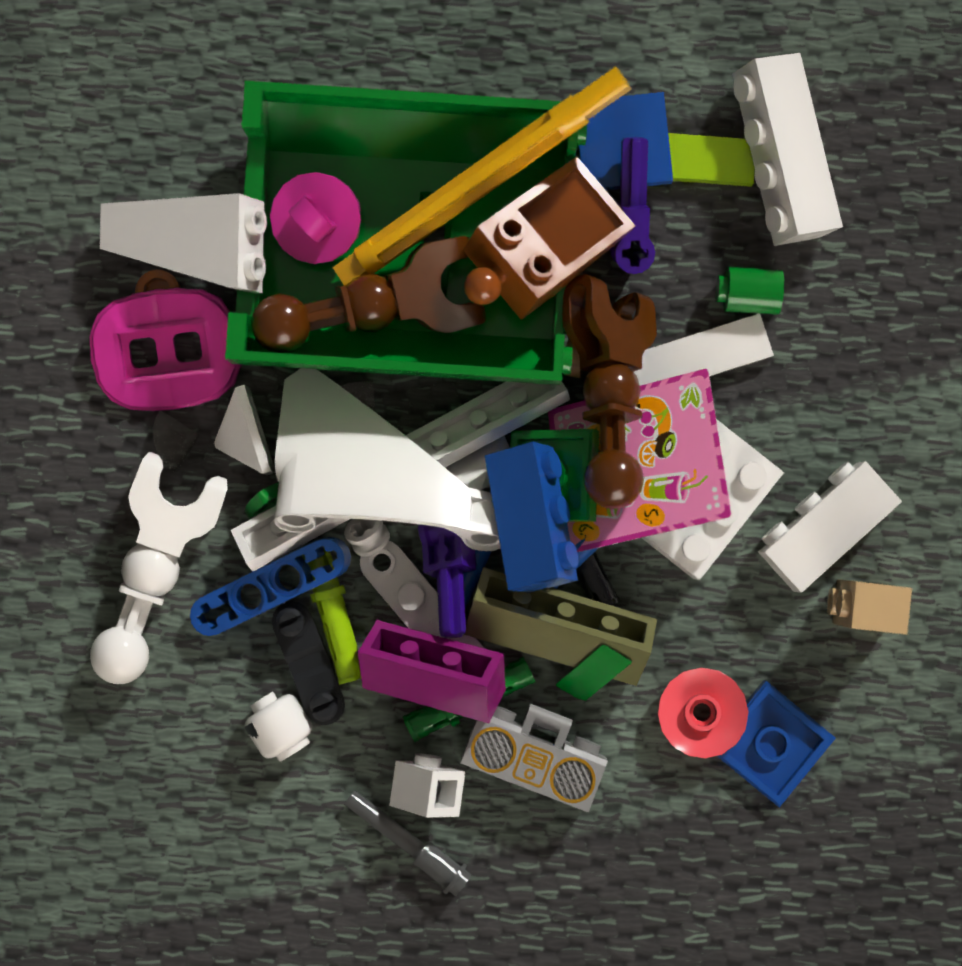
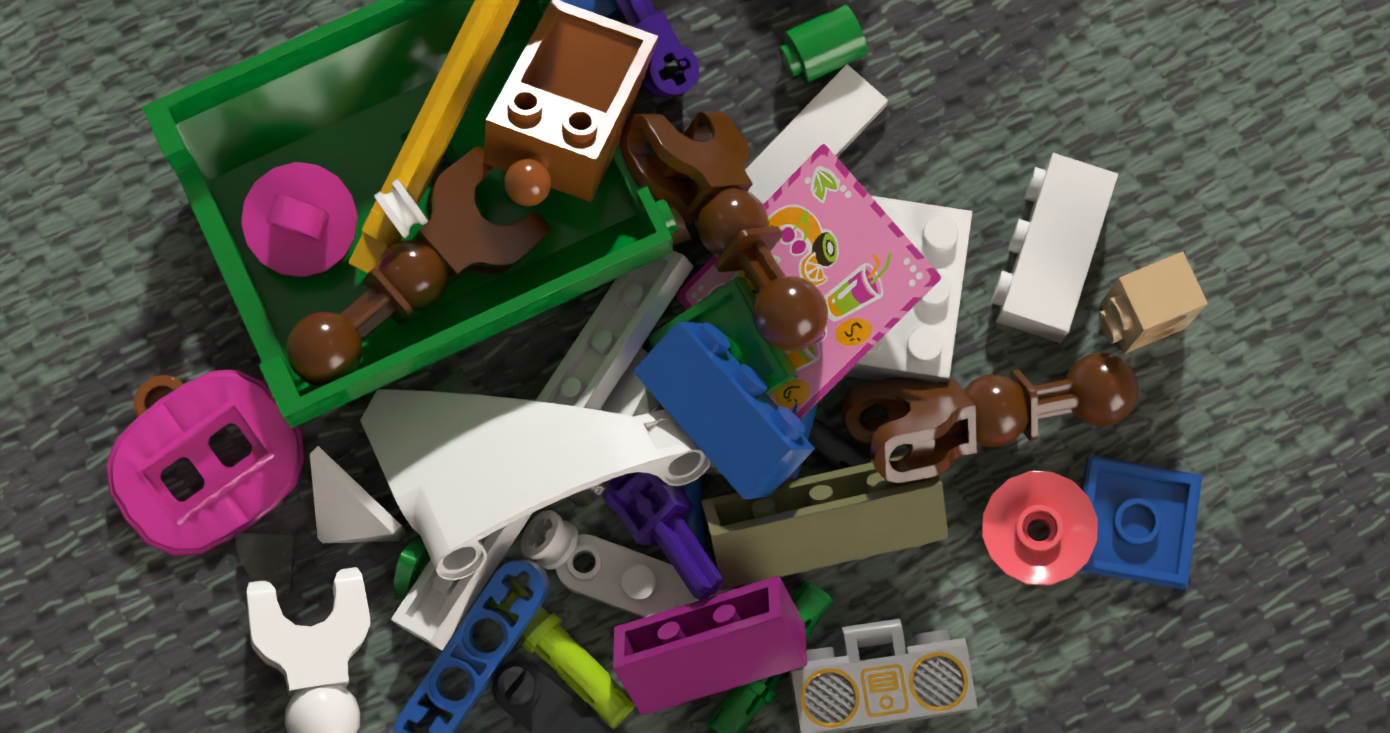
camera: 30 degrees left, 10 degrees down
white slope [100,194,267,294] -> none
green sticker [556,645,632,701] -> none
none -> white bush [374,179,429,238]
none -> reddish brown piece [841,353,1139,483]

